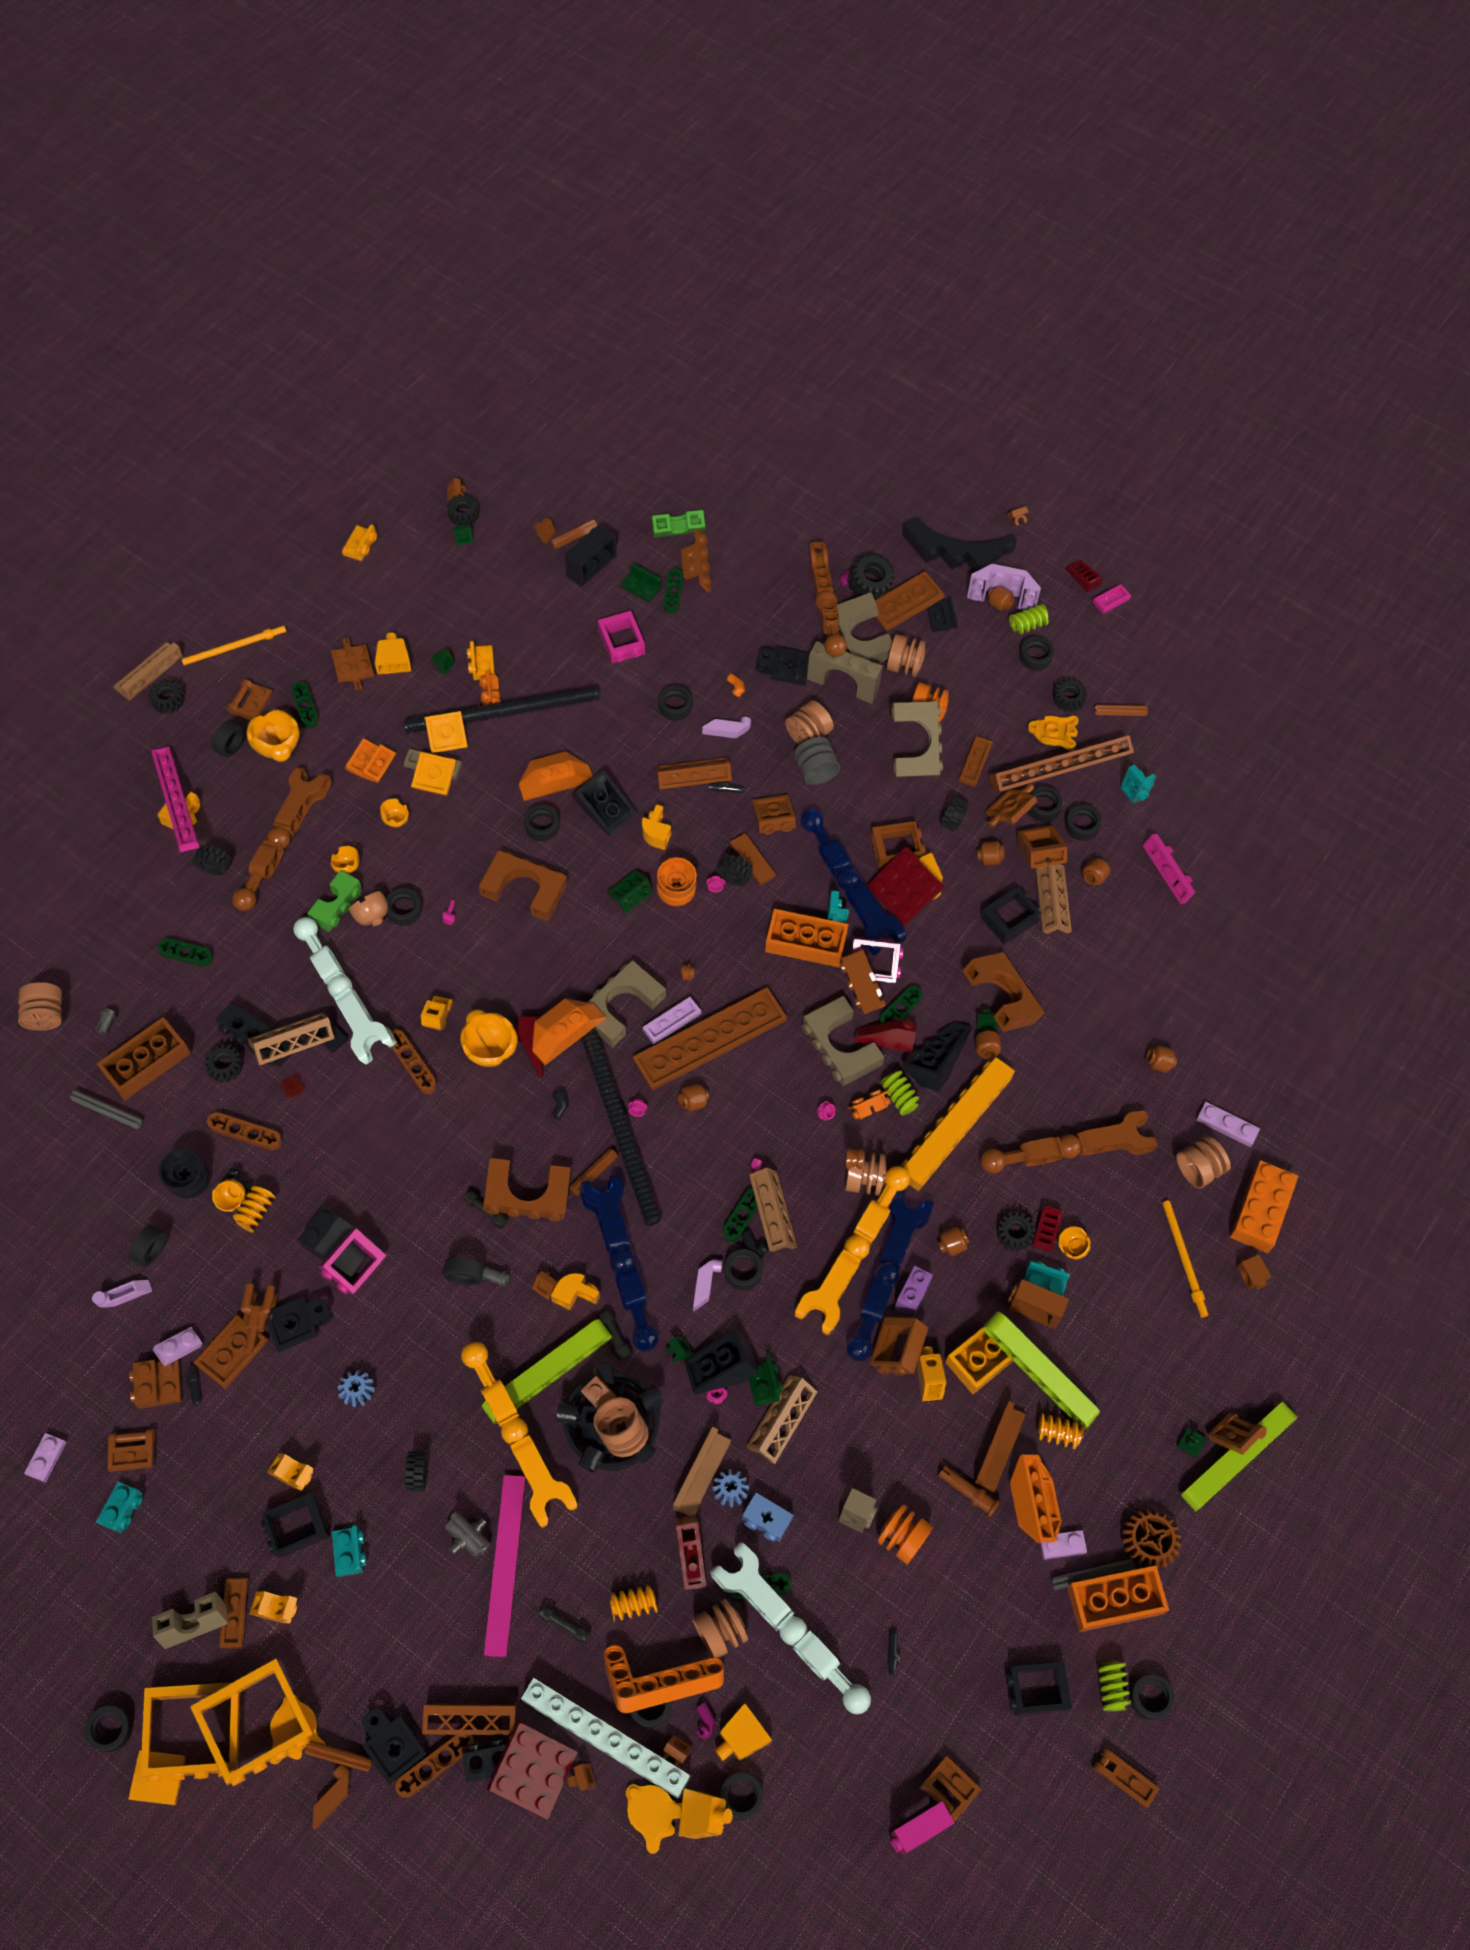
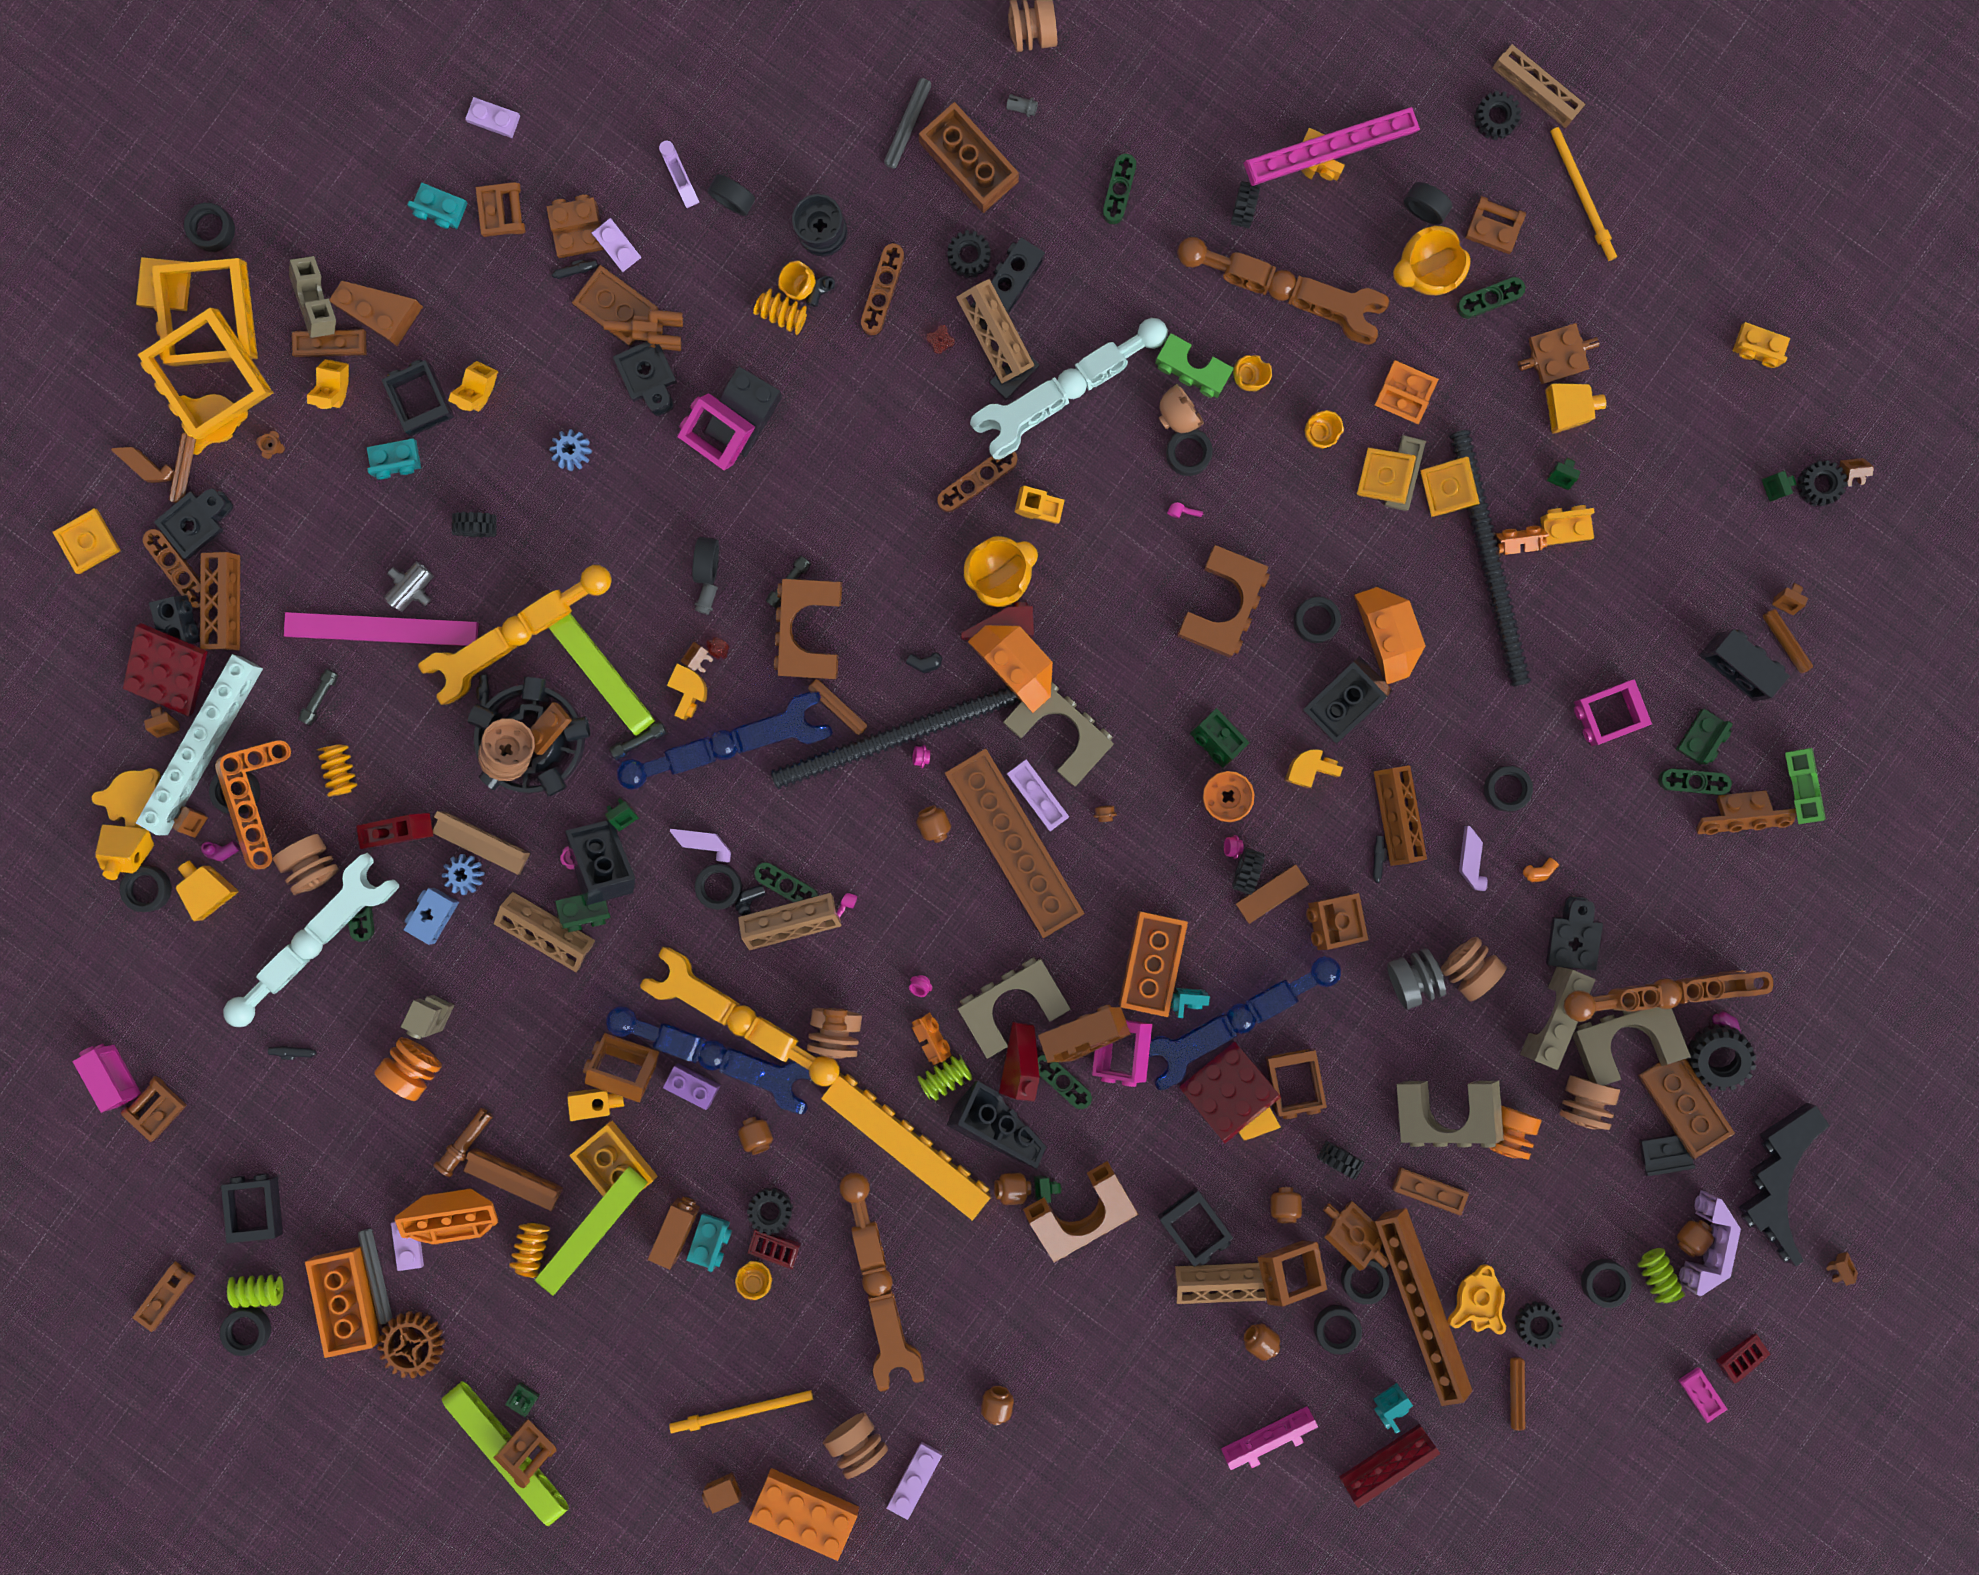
camera: 90 degrees right, 25 degrees up
none -> light orange tile [53,508,121,574]
none -> dark orange plate [256,431,285,459]
none -> dark orange wedge [329,281,423,346]
none -> black piece [476,675,490,707]
none -> clear red plate [706,637,730,659]
none -> dark red fence [1339,1424,1440,1508]

